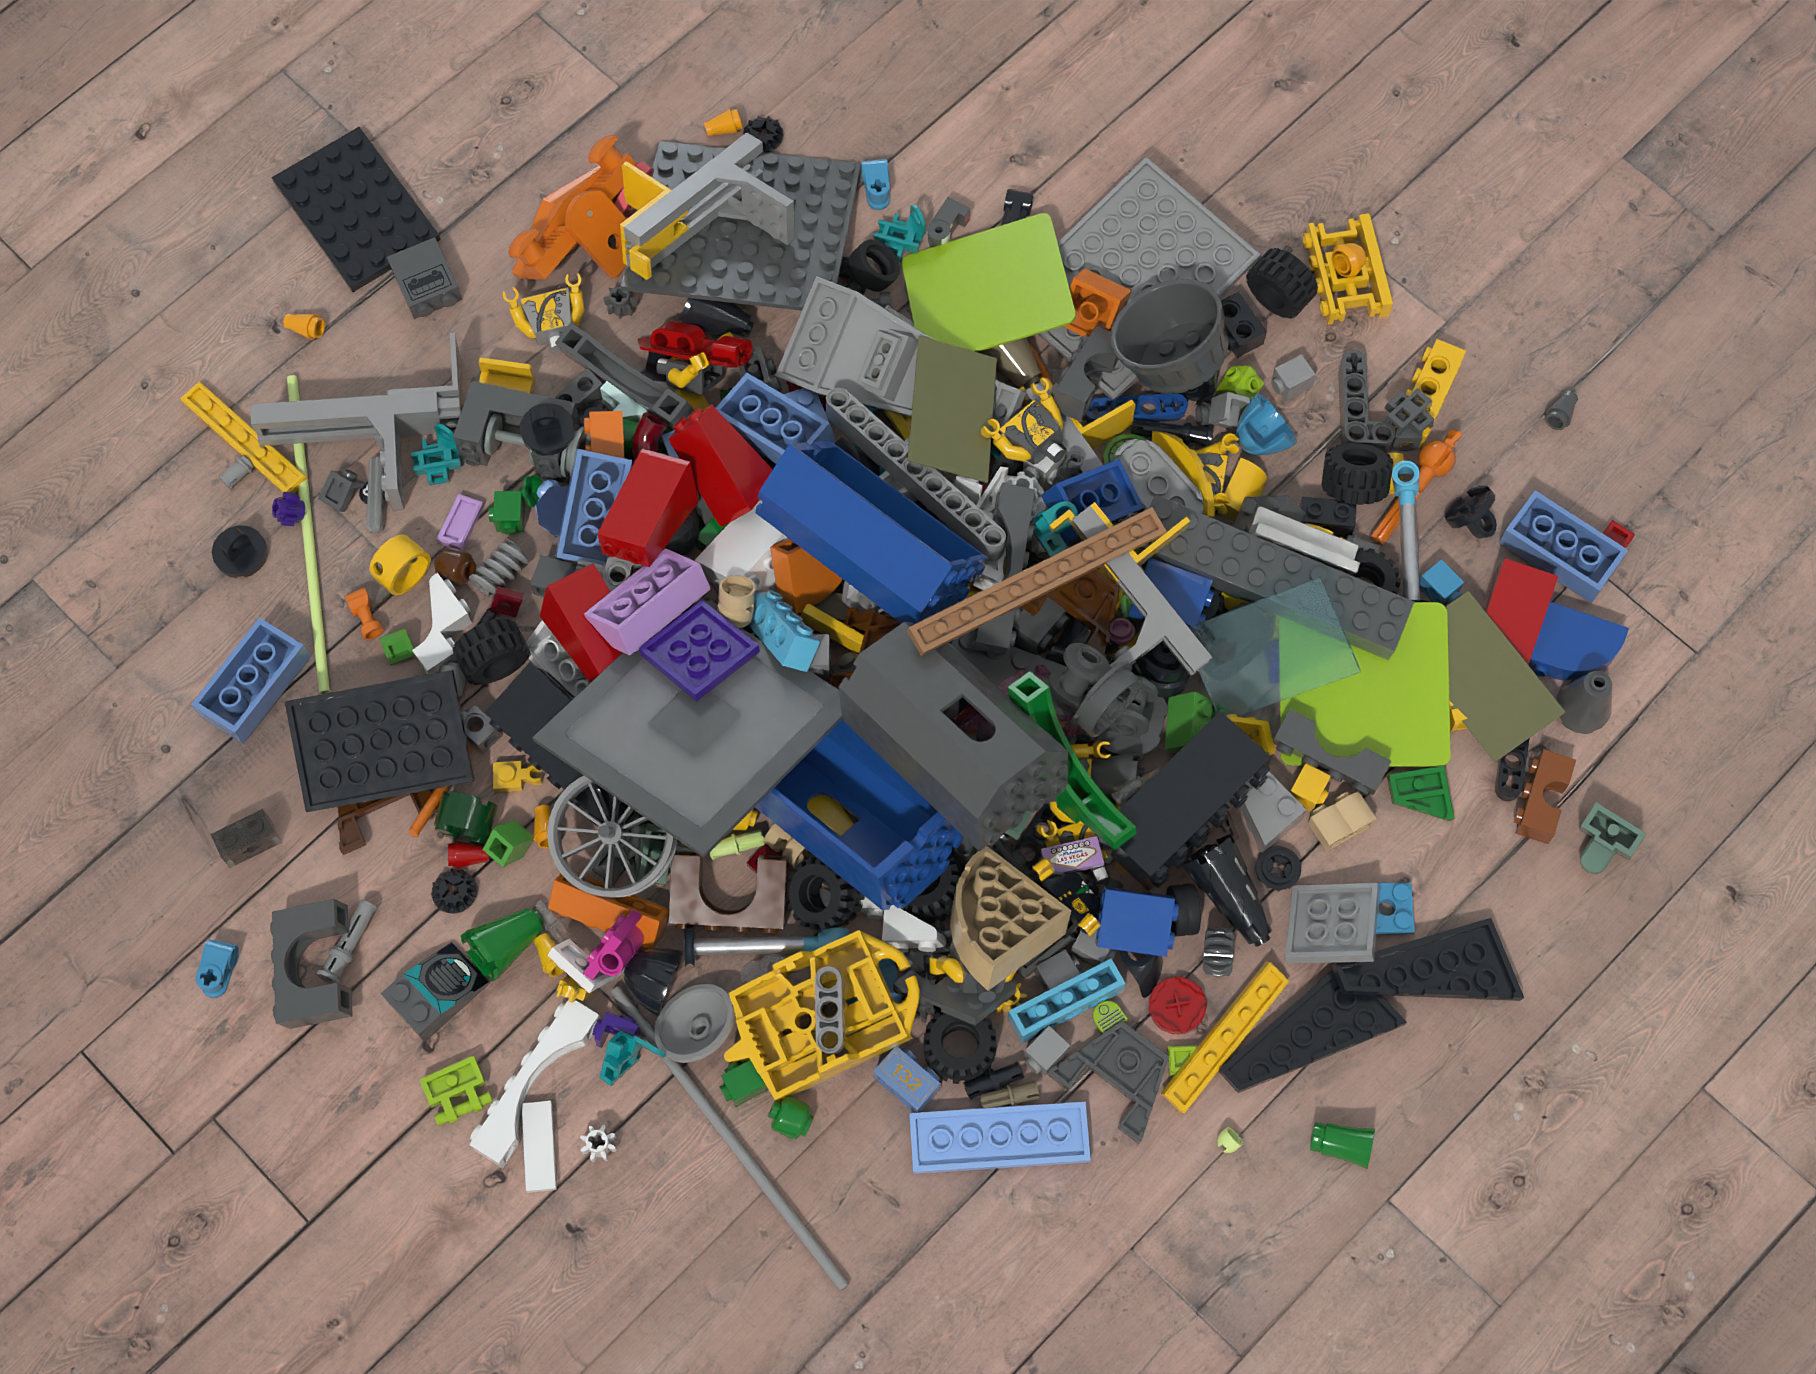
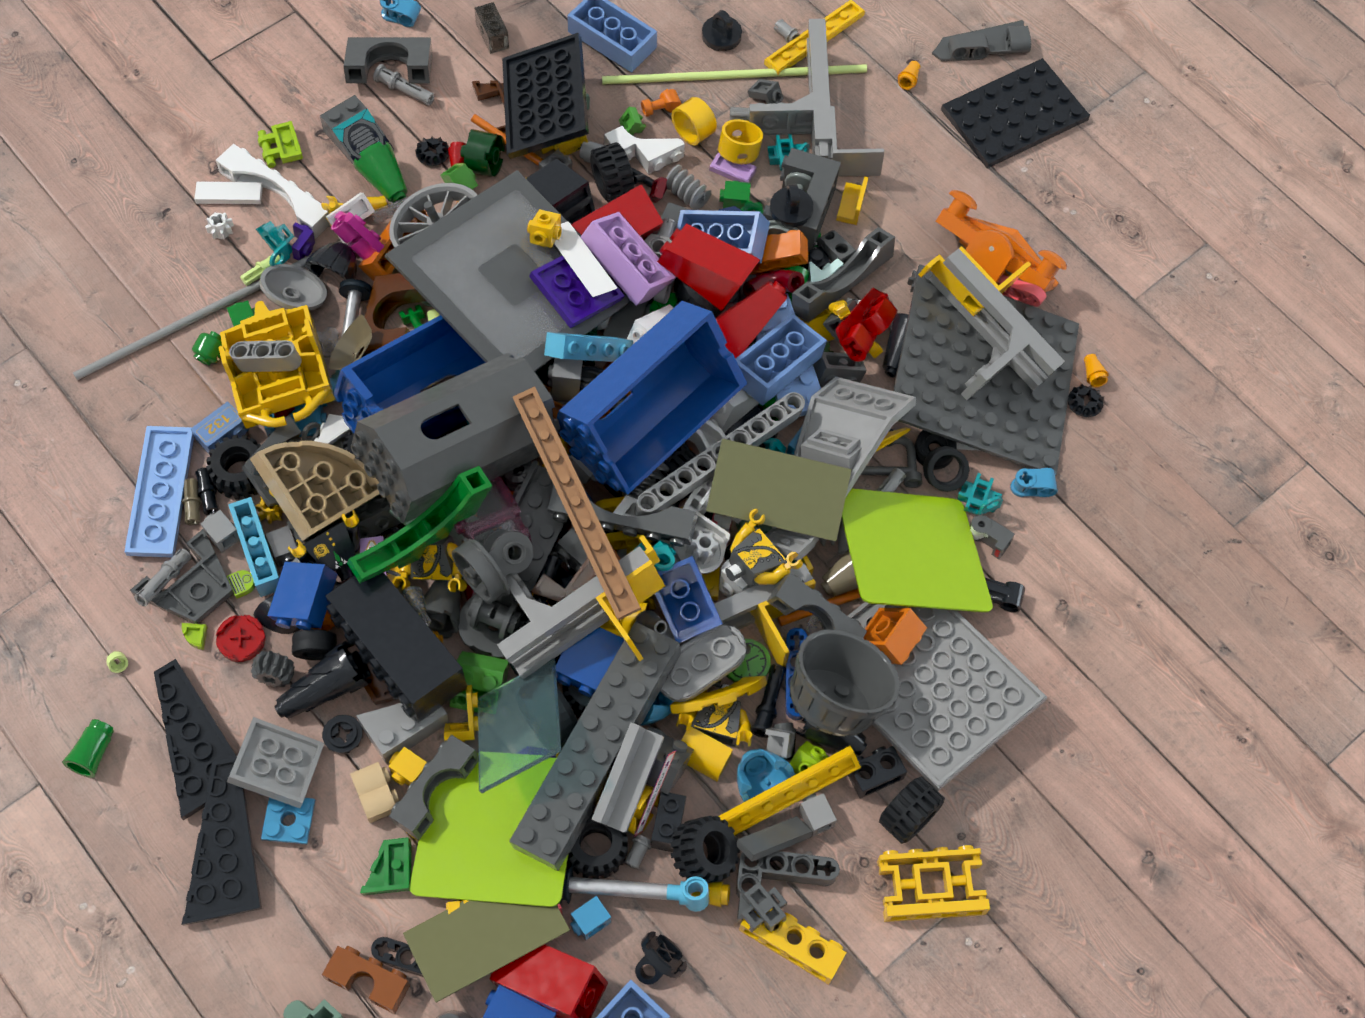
camera: 90 degrees right, 5 degrees down
dark purple gear [272,492,305,527] -> none
dark grey brick [387,237,462,319] -> none
reddish brown head [434,547,476,586] -> none
torso [502,273,585,353] -> none
tan wheel [717,575,756,628] -> none
dark grey pin [1053,451,1084,486] -> none
yellow tile [1160,962,1290,1114] -> none
light orange cone [1332,243,1366,278] -> none
orange piece [1370,429,1463,545] -> none
none -> light grey pin [134,548,191,607]
none -> yellowish green axle [240,255,280,286]
none -> dark tan piece [329,315,372,370]
none -> green hinge [398,304,425,329]
none -> yellow brick [527,209,562,248]
none -> white sticker [554,222,617,297]
none -> sticker [634,750,676,837]
none -> yellow piece [718,119,763,165]
none -> yellow tile [718,746,861,836]
none -> dark grey tile [737,816,812,862]
none -> dark grey panel [932,20,1031,61]

